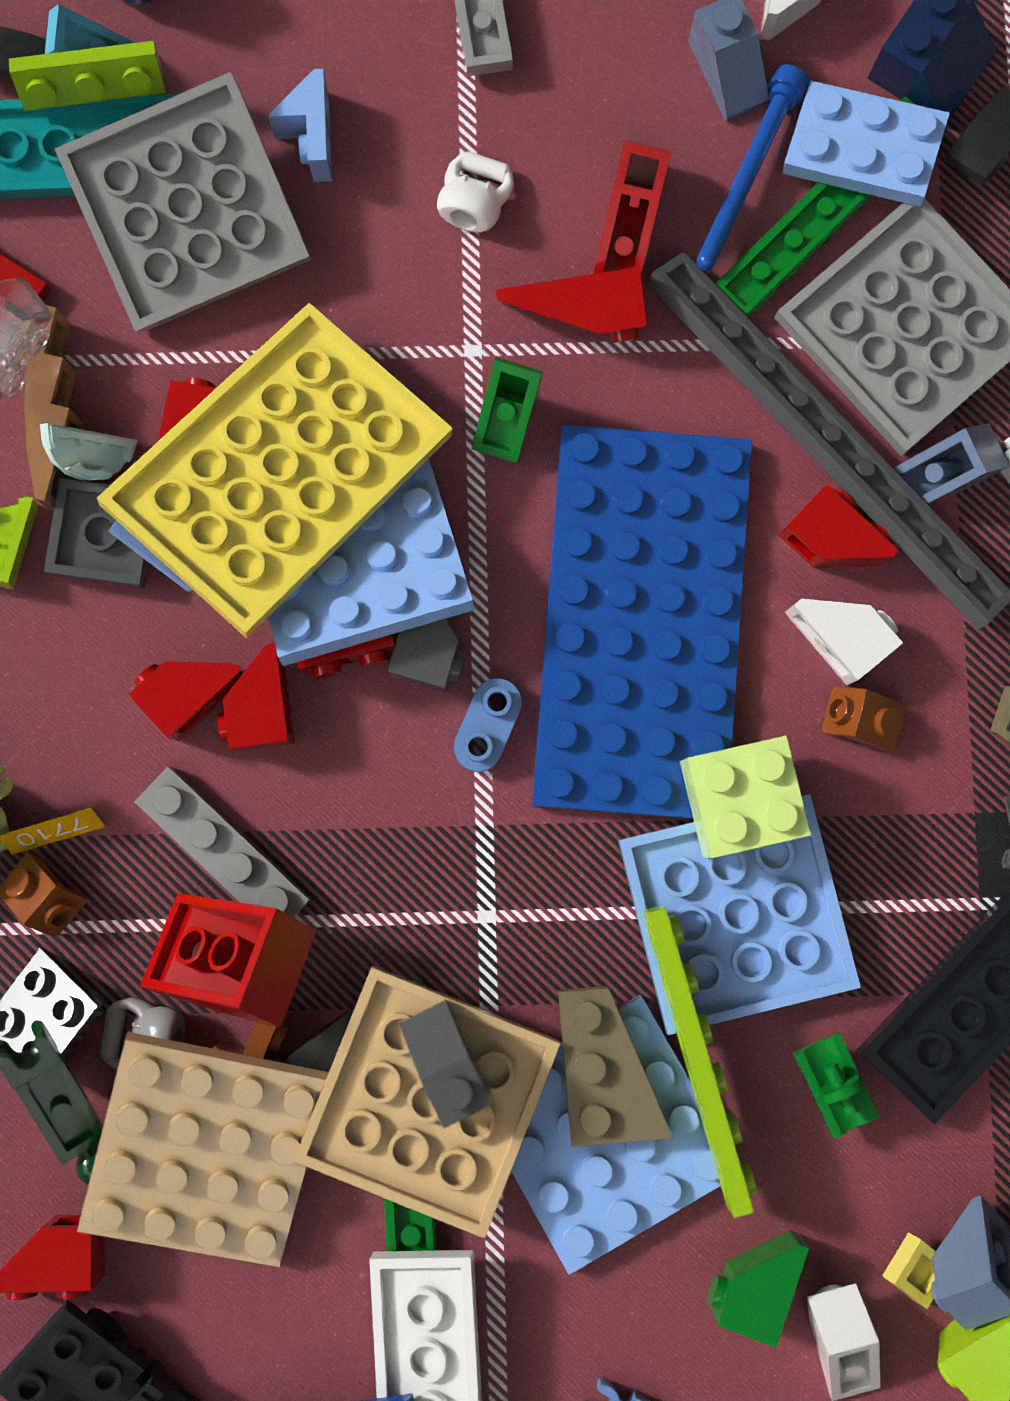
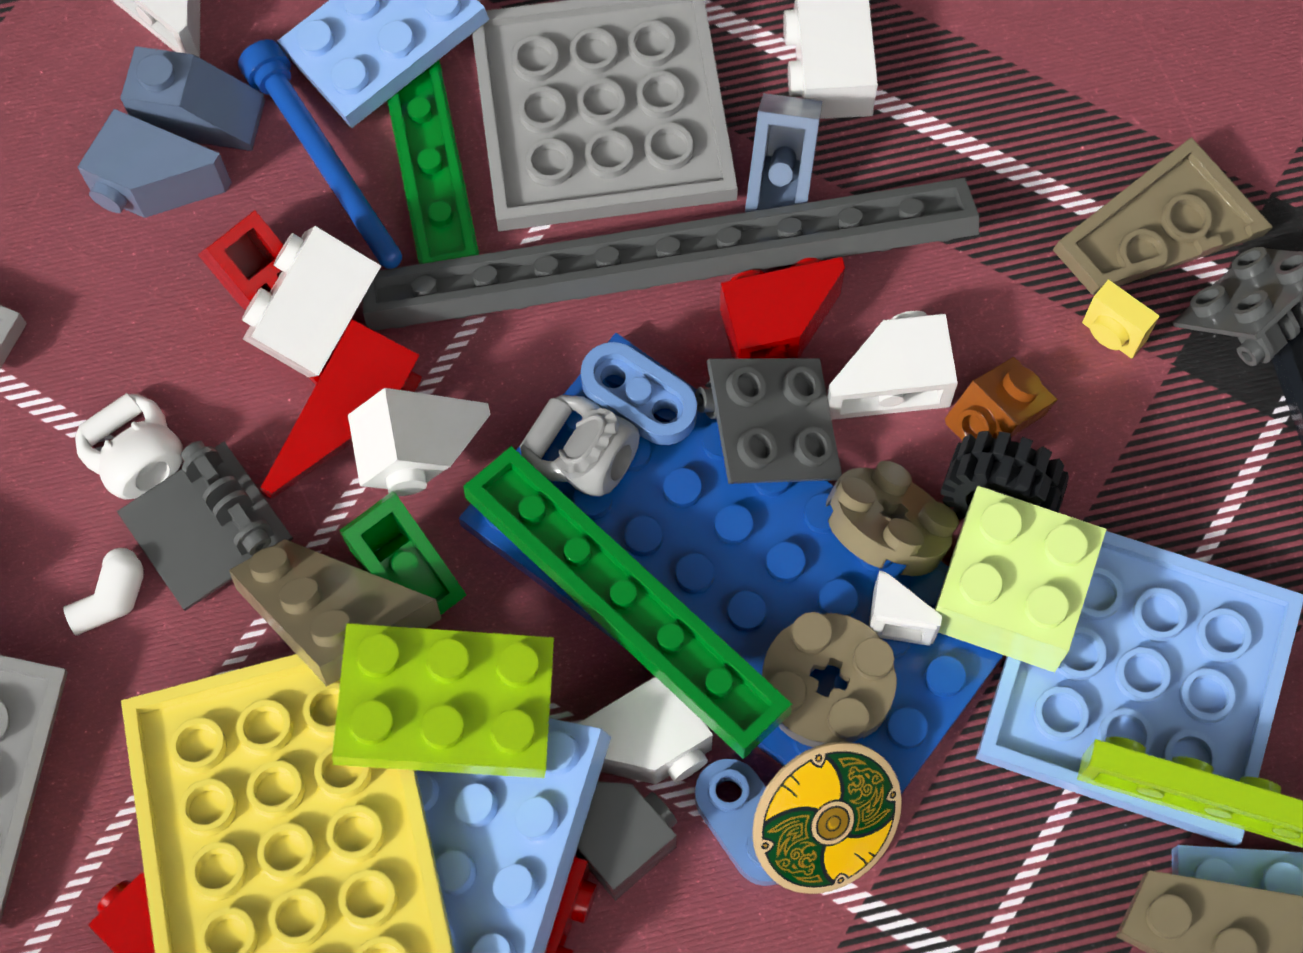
camera: 55 degrees left, 15 degrees down
none -> white arm [63,548,144,636]
none -> sand blue slope [77,109,232,218]
none -> dark grey hinge [117,441,293,611]
none -> dark tan wing [229,539,442,686]
none -> white brick [242,226,381,377]
none -> lime plate [332,623,554,778]
none -> white slope [348,388,490,496]
none -> green plate [463,446,792,759]
none -> light grey piece [520,395,640,496]
none -> white slope [578,677,713,784]
none -> medium blue plate [581,342,697,445]
none -> dark grey hinge [695,358,842,484]
none -> shield [753,742,902,894]
none -> dark tan plate [762,612,897,747]
none -> dark tan plate [826,461,959,576]
none -> white slope [869,570,942,646]
none -> black tyre [941,431,1069,520]
none -> light yellow plate [1082,279,1160,359]

